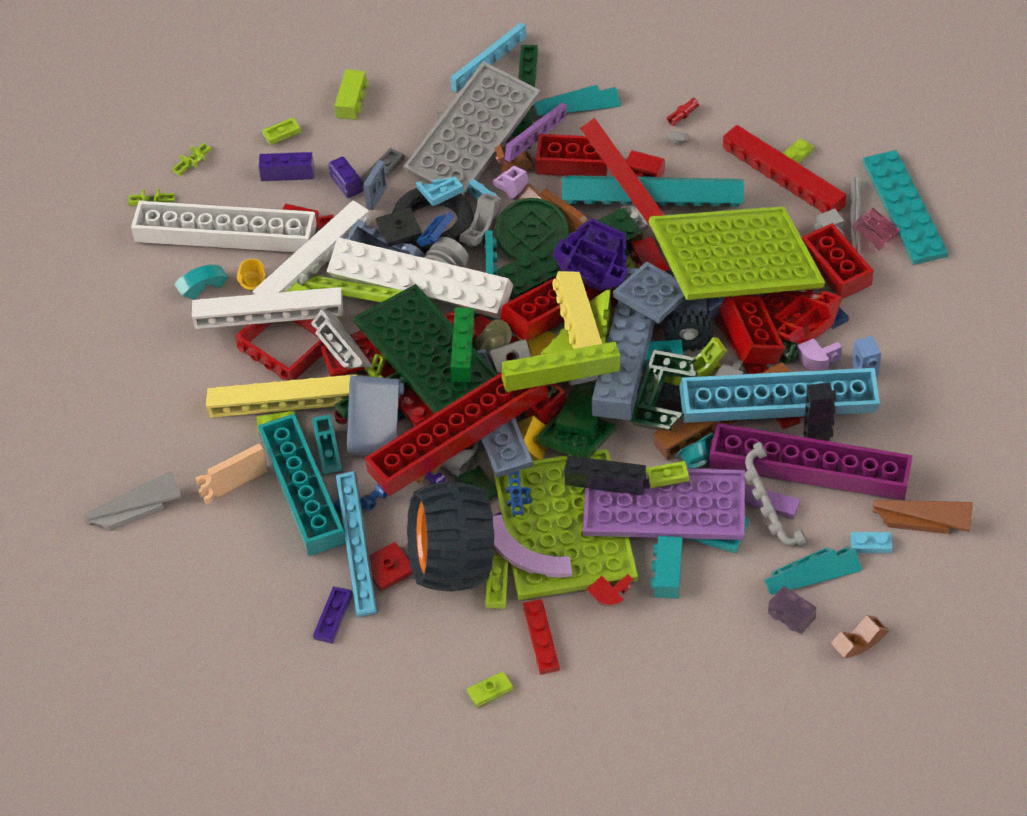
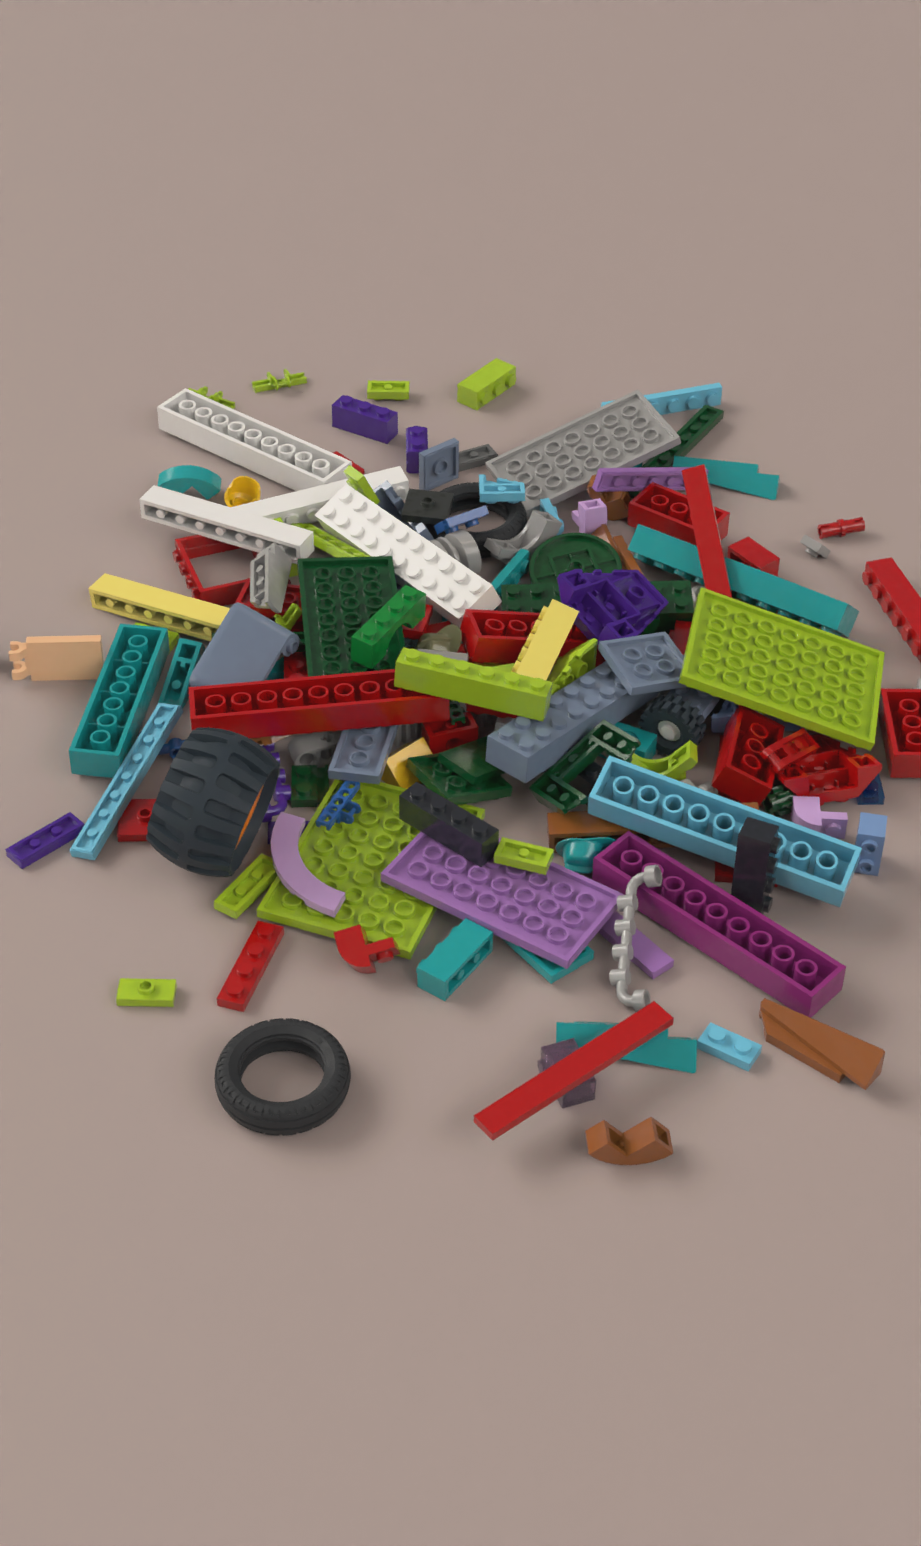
camera: 25 degrees right, 10 degrees down
none -> black tyre [214,1018,351,1136]
none -> lime plate [343,465,380,504]
none -> red tile [474,1001,674,1141]
none -> red plate [760,728,820,774]

